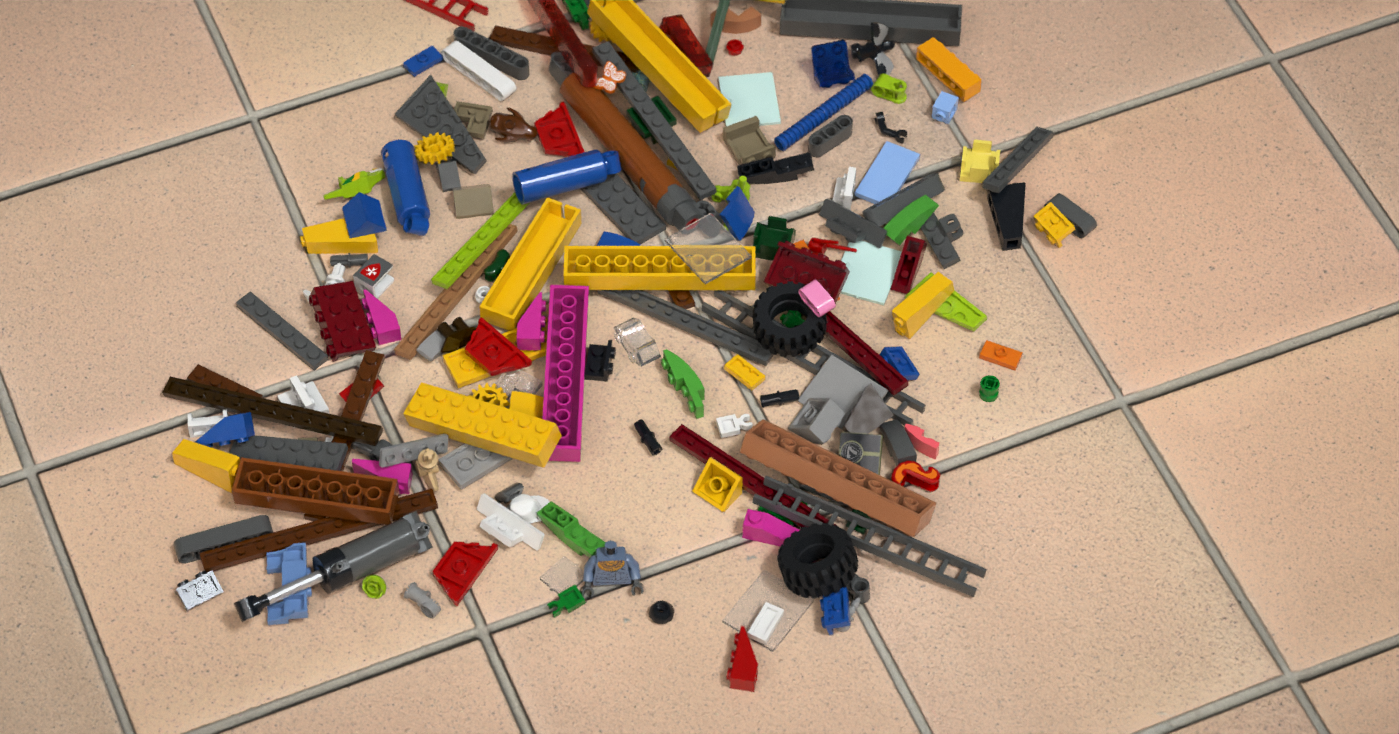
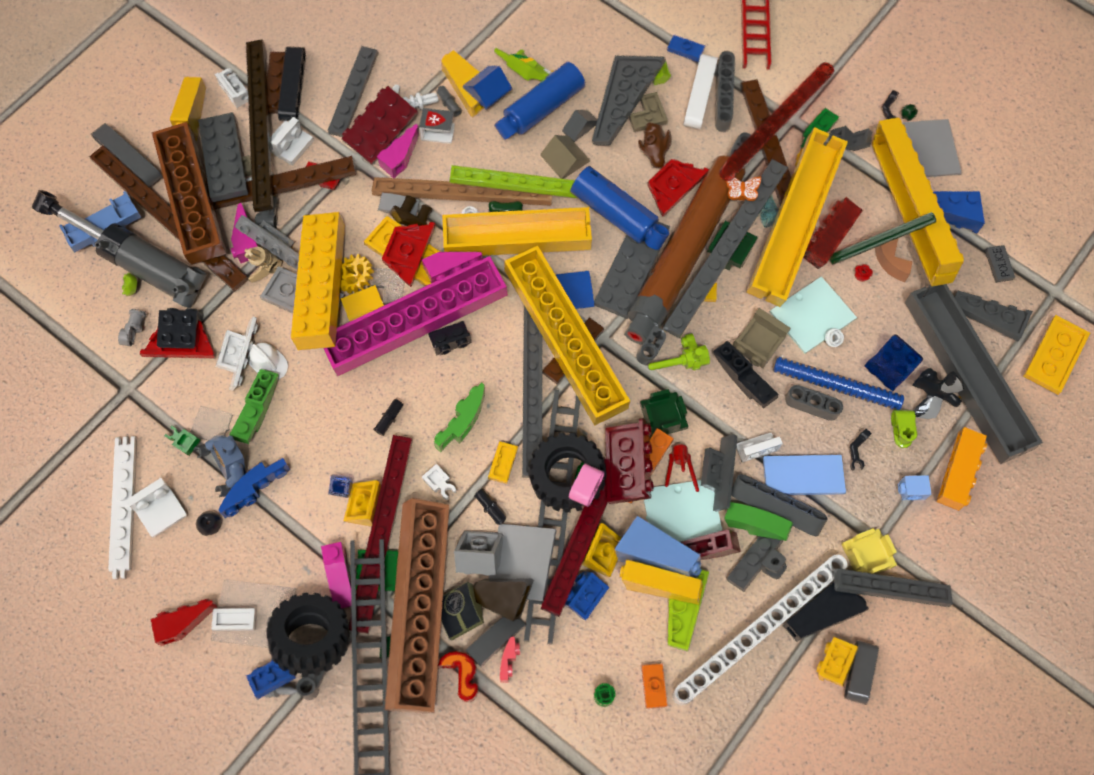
camera: 60 degrees right, 15 degrees up
bracket [174,570,224,611] -> none
blue slope [195,412,255,447] -> none
yellow gear [414,132,455,165] -> none
dark grey slope [494,482,524,503] -> none
clear brick [614,318,661,367] -> none
clear piece [665,213,752,284] -> none
blue slope [719,186,755,241] -> none
none -> white hinge [108,436,137,579]
none -> white bracket [125,478,187,538]
none -> black bracket [157,308,203,349]
none -> blue slope [219,458,290,518]
none -> black beam [278,47,306,121]
none -> clear blue brick [328,474,353,498]
none -> yellow slope [582,523,622,577]
none -> medium blue slope [615,516,702,578]
none -> white beam [672,555,847,705]
none -> white plate [825,328,844,347]

